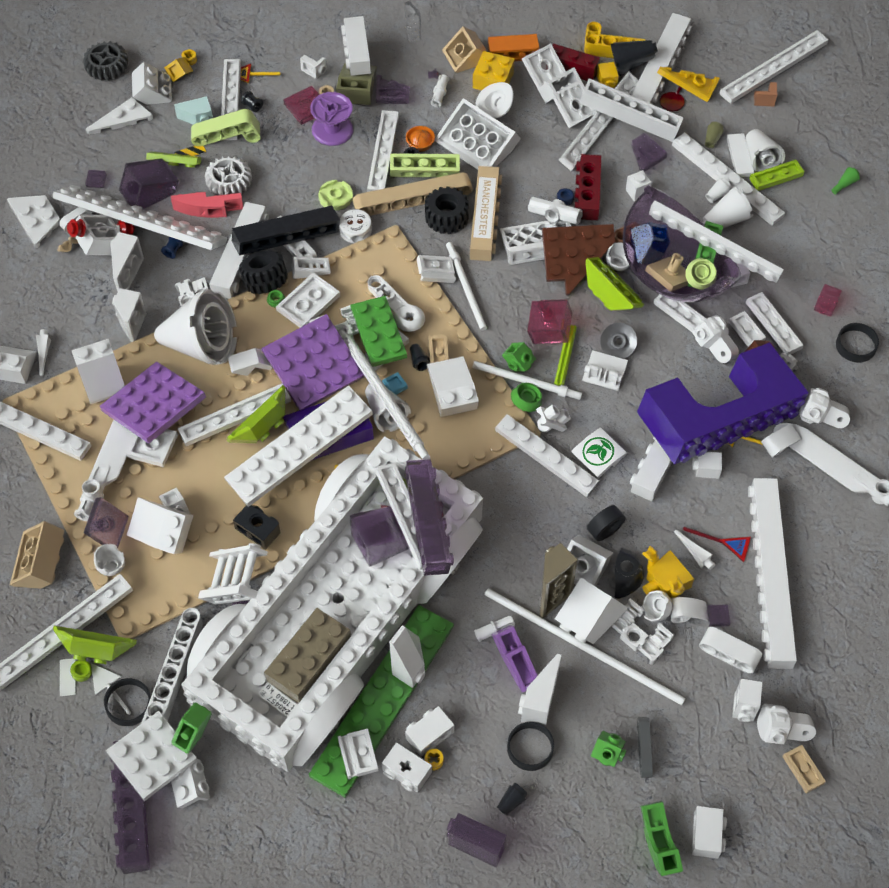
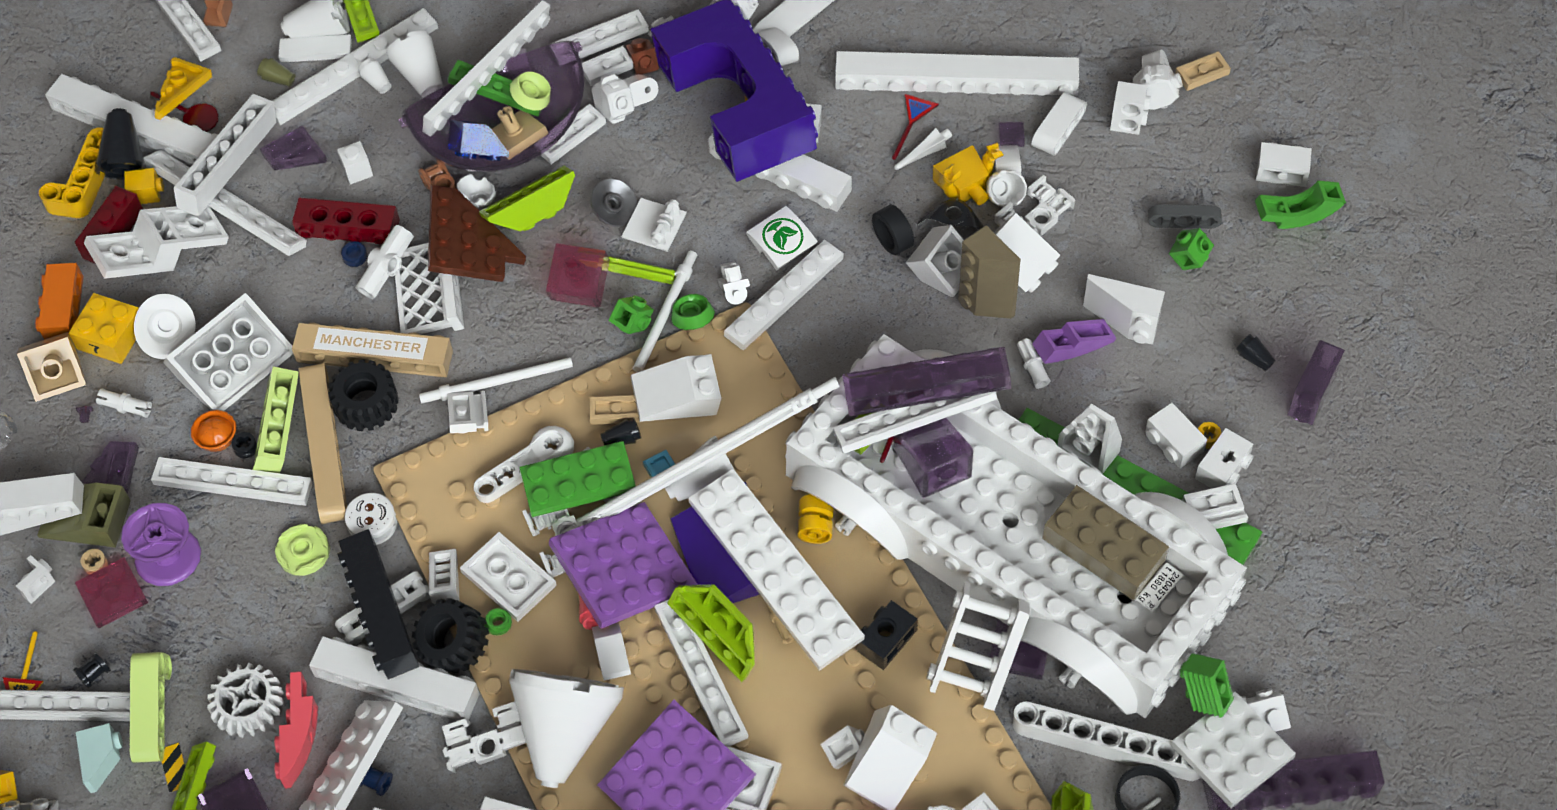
camera: 85 degrees left, 0 degrees up
white piece [485,588,686,706] -> none
black tyre [507,722,554,771] -> none

